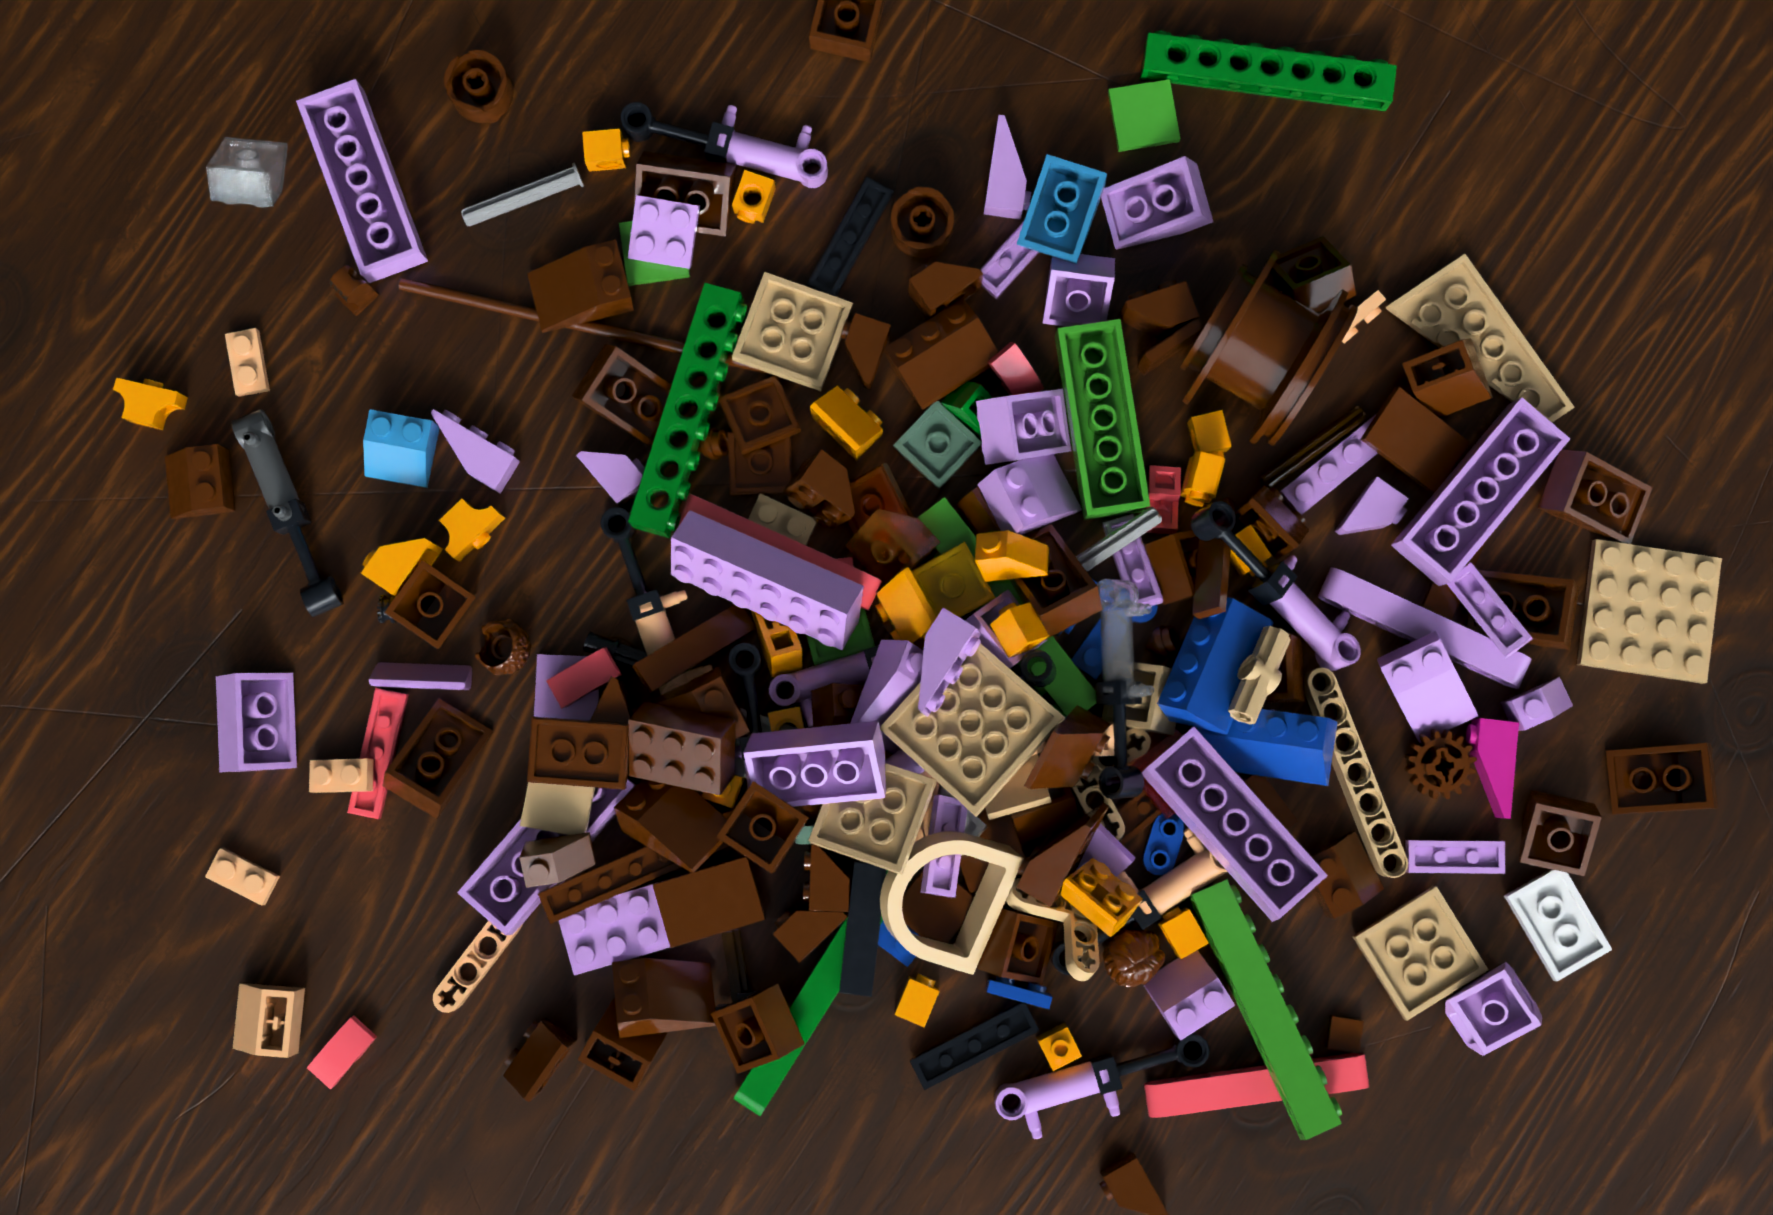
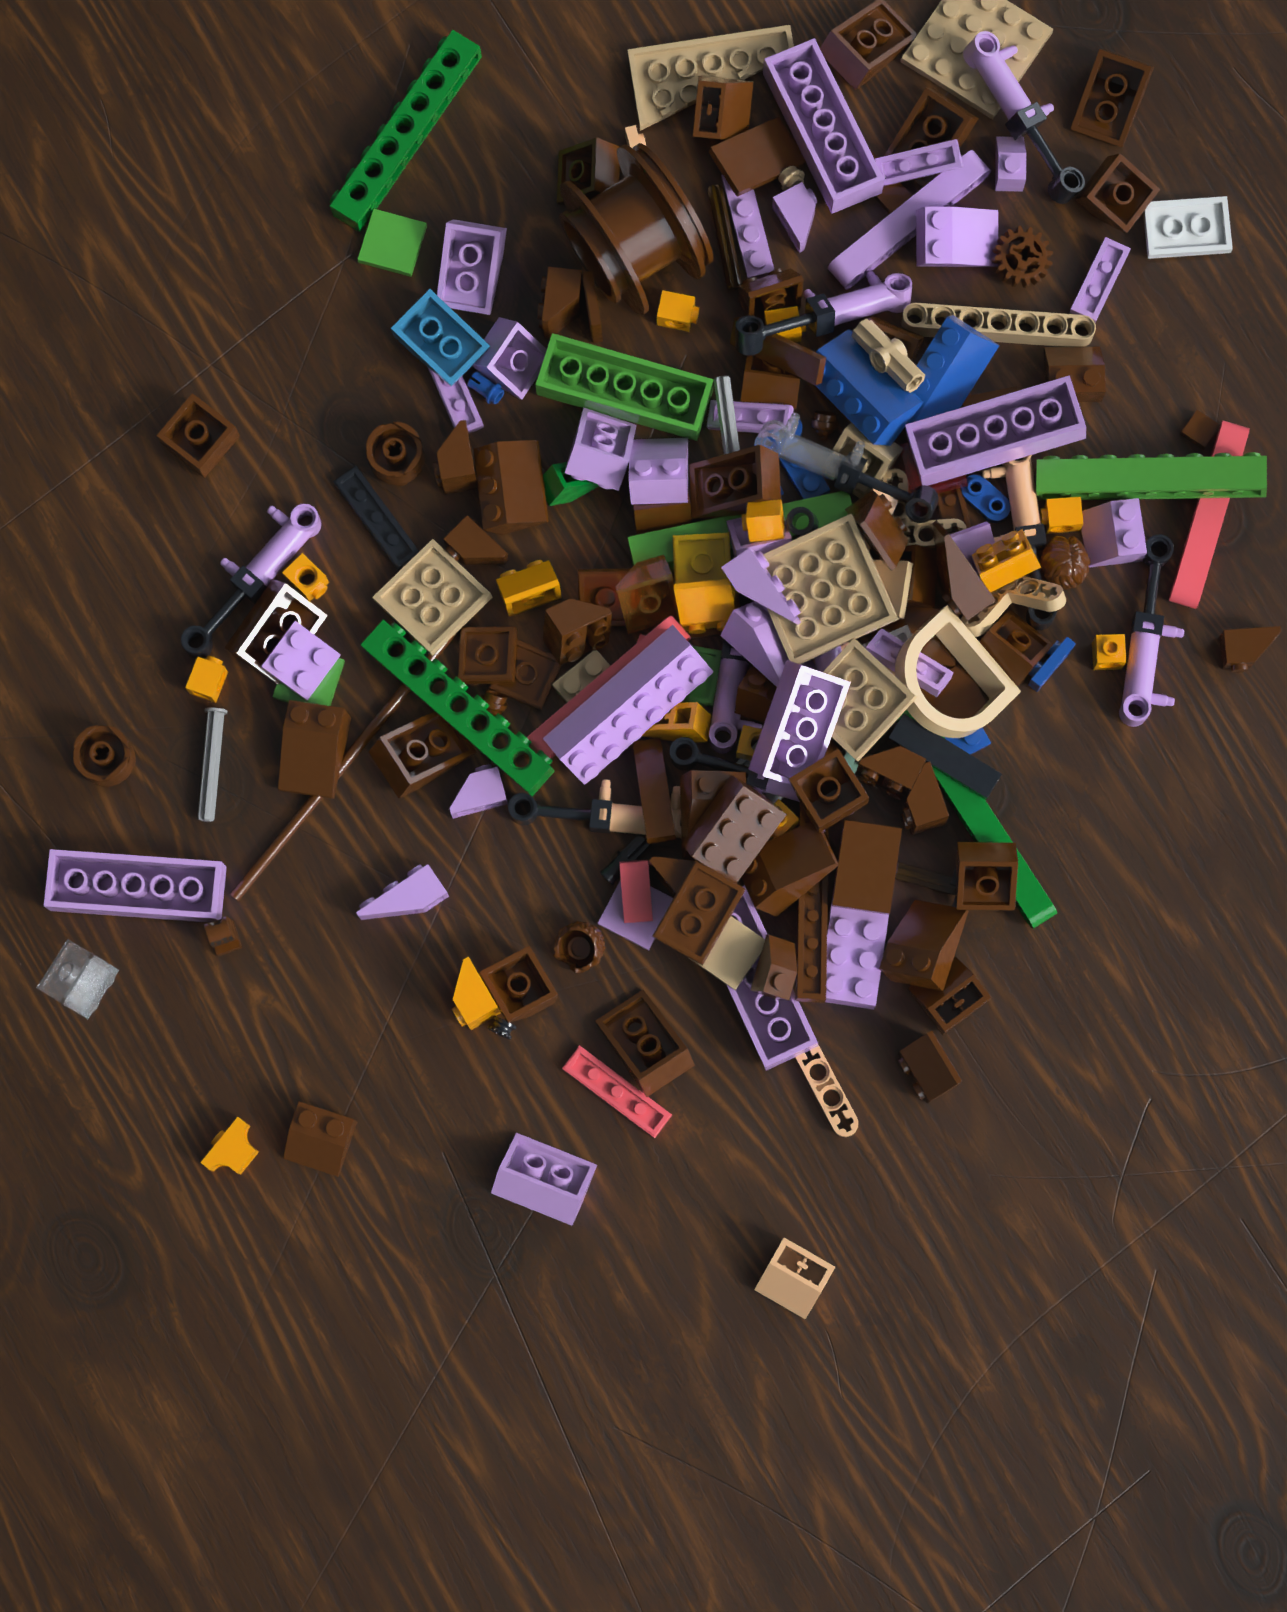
camera: 60 degrees left, 5 degrees down
light nougat plate [205,848,280,906] -> none
light nougat plate [225,328,270,397] -> none
piece [231,409,344,617] -> none
coral slope [307,1015,377,1089] -> none
light nougat plate [309,758,374,793] -> none
dark azure slope [363,409,440,488] -> none
lavender slope [369,662,472,690] -> none
light orange brick [439,499,505,562] -> none
sand green plate [893,401,982,489] -> none
light orange brick [894,973,939,1027] -> none
black plate [910,1002,1040,1090] -> none
light orange slope [975,530,1049,582] -> none
lavender slope [984,115,1031,220] -> none
coral slope [987,342,1044,396] -> none
coral slope [1146,465,1181,535] -> none
light orange brick [1180,451,1225,507] -> none
tan plate [1352,886,1489,1021] -> none
lavender slope [1445,962,1542,1056] -> none
dark pink slope [1466,718,1519,819] -> none
none -> blue pin [467,371,504,404]
none -> tan plate [778,166,805,191]
none -> piece [963,31,1085,204]

